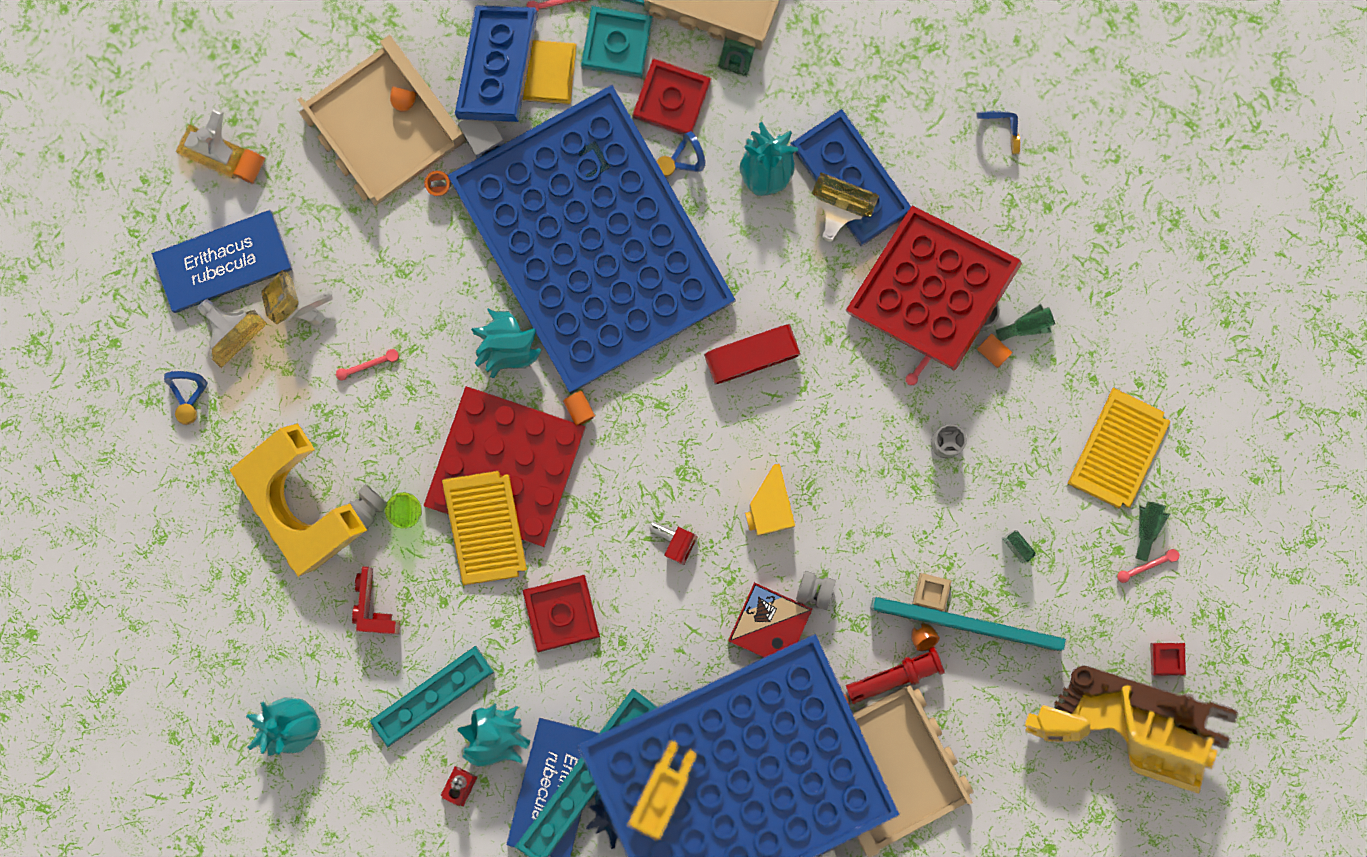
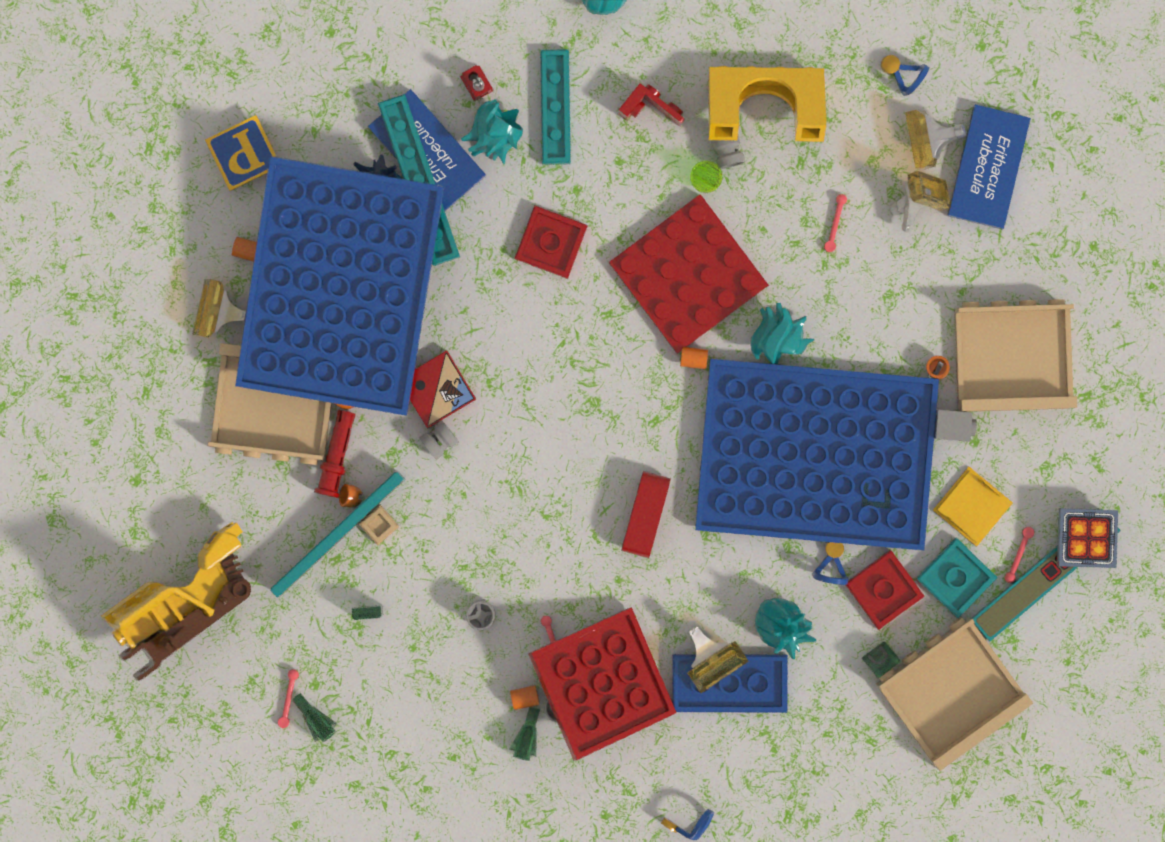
camera: 120 degrees right, 5 degrees up
piece [175,108,245,180] -> none
orange hinge [233,149,265,184] -> none
orange hinge [390,87,417,111] -> none
yellow window [442,471,527,585] -> none
blue tile [455,5,538,122] -> none
yellow hinge [627,740,697,840] -> none
red piece [650,521,698,565] -> none
yellow slope [745,463,795,537] -> none
yellow window [1067,387,1171,509] -> none
red tile [1150,643,1186,675] -> none

